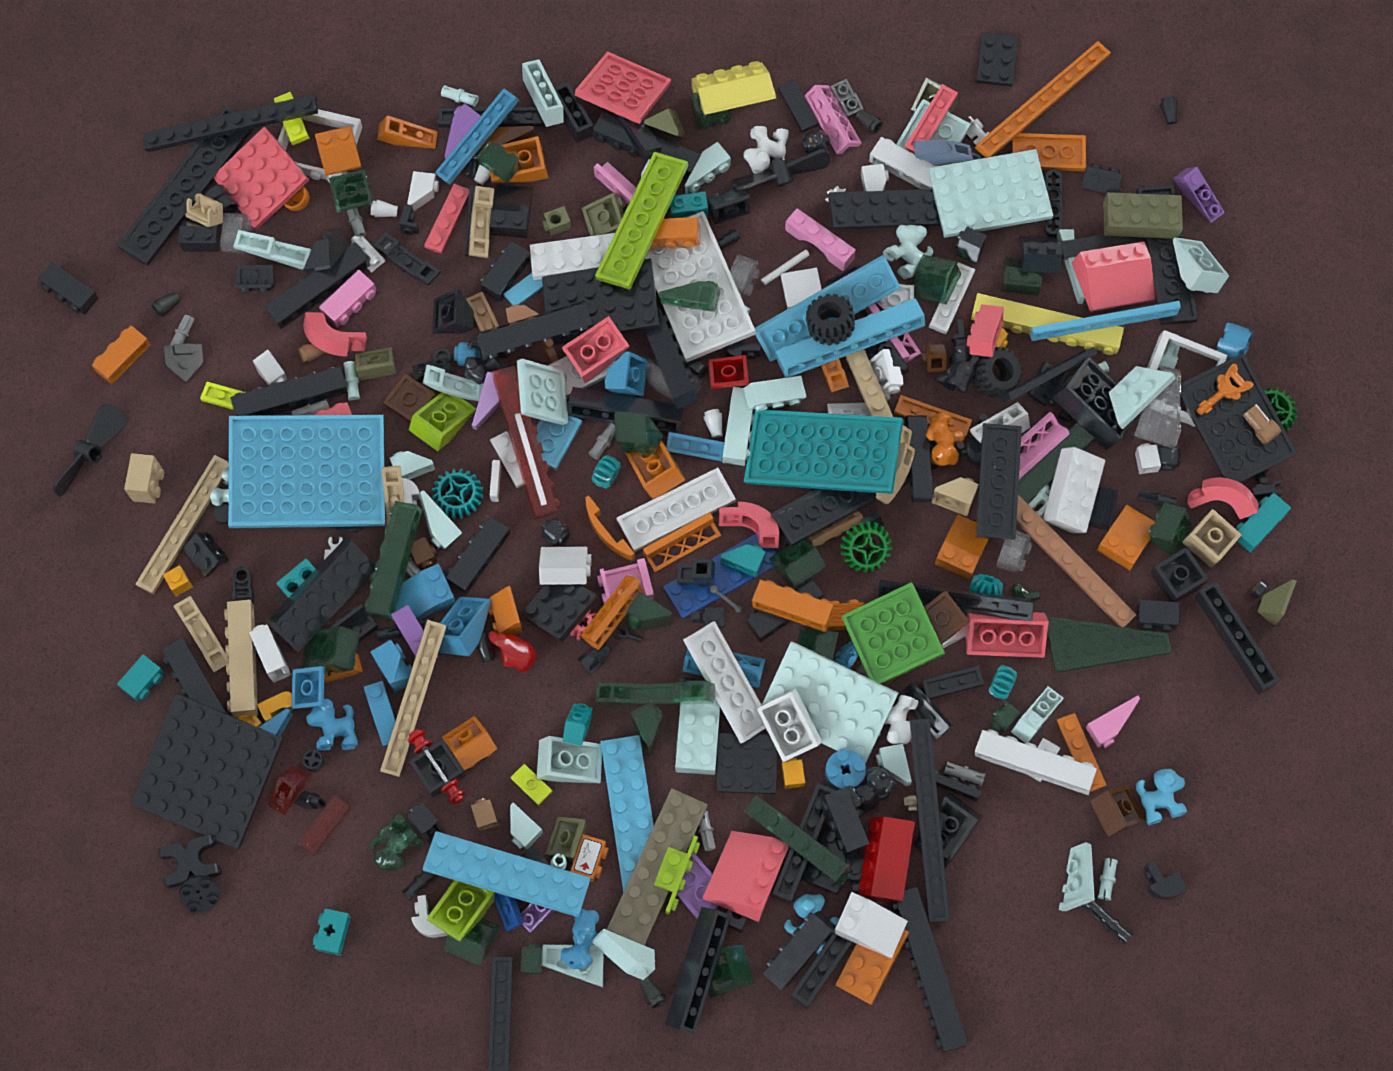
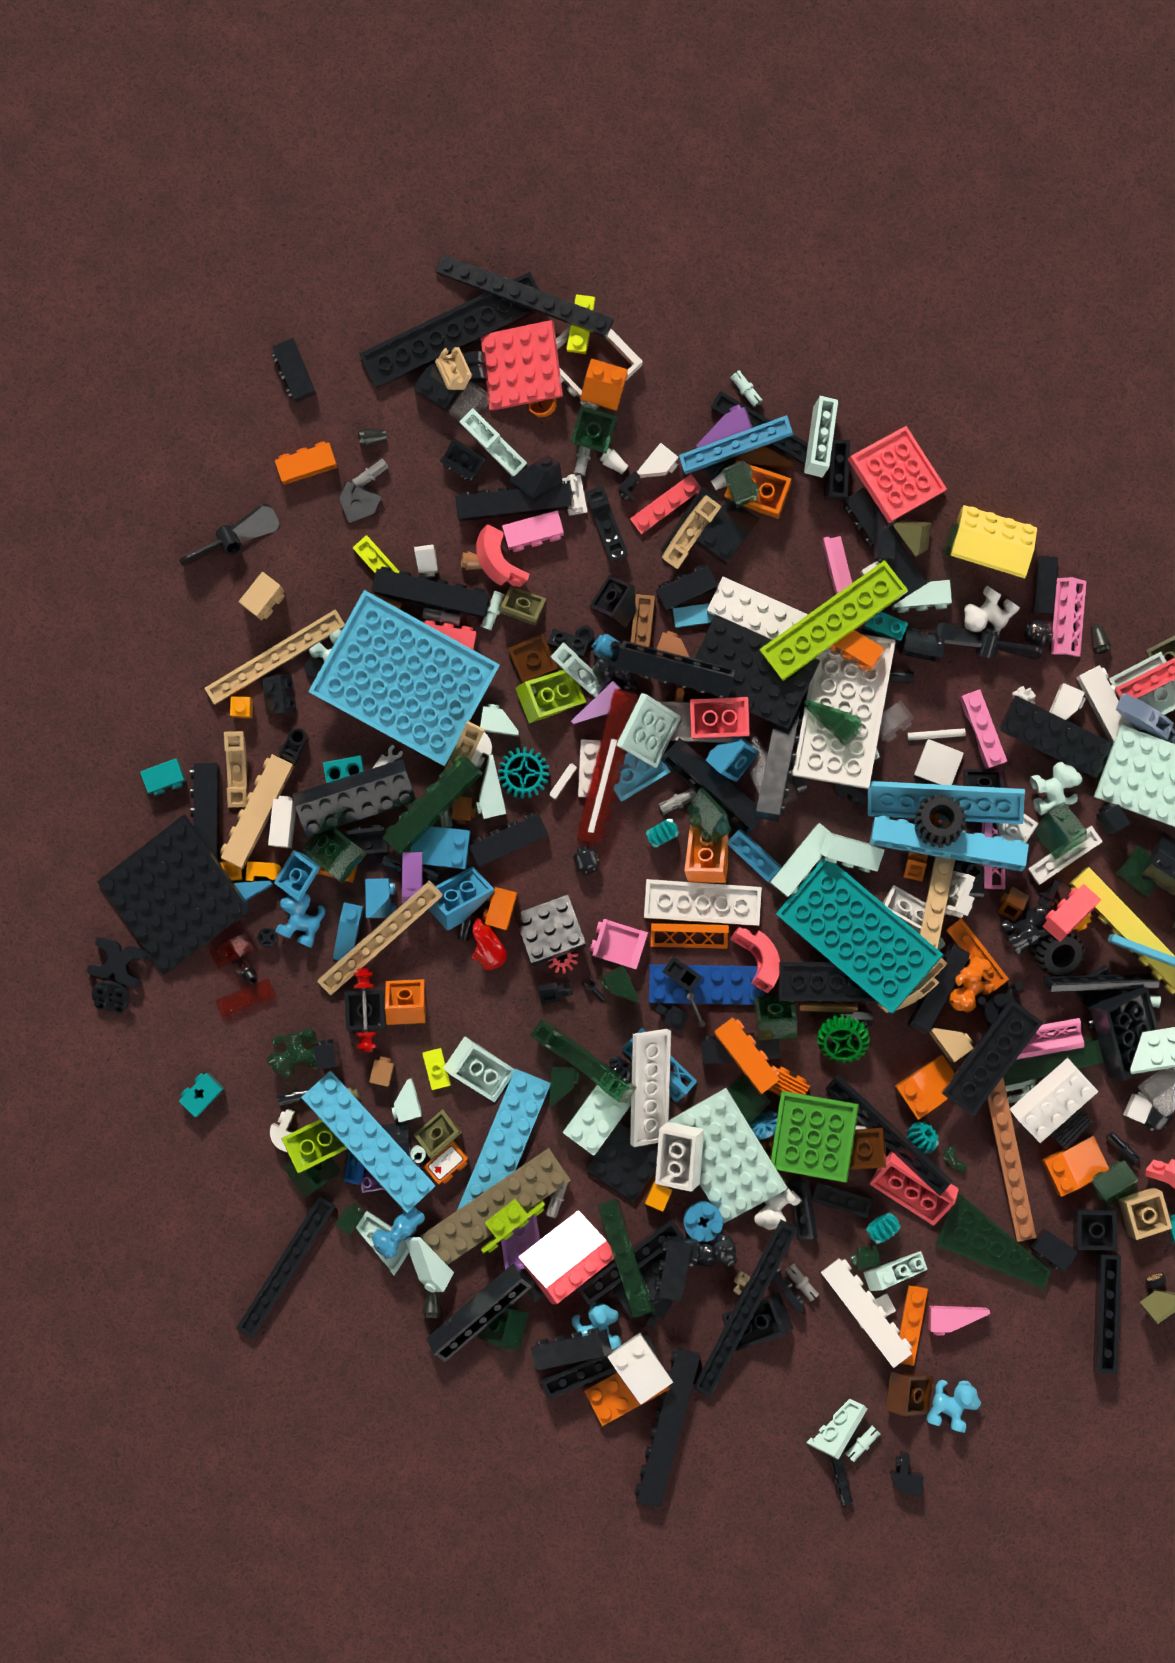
camera: 30 degrees right, 15 degrees up
orange slope [377,115,438,149] -> none
white brick [539,547,591,585] -> none
olive brick [542,206,572,236] -> none
teal brick [562,704,593,746] -> none
orange fence [580,575,644,651] -> none
olive plate [581,193,625,236] -> none
orange slope [586,495,635,561] -> none
white cone [704,409,723,438] -> none
red slope [709,355,749,389] -> none
teal slope [721,544,766,577] -> none
flat silver slope [830,79,863,117] -> none
red slope [858,817,915,902] -> none
light aqua slope [876,744,912,786] -> none
white slope [970,402,1030,443] -> none
clear brick [995,531,1033,576] -> none

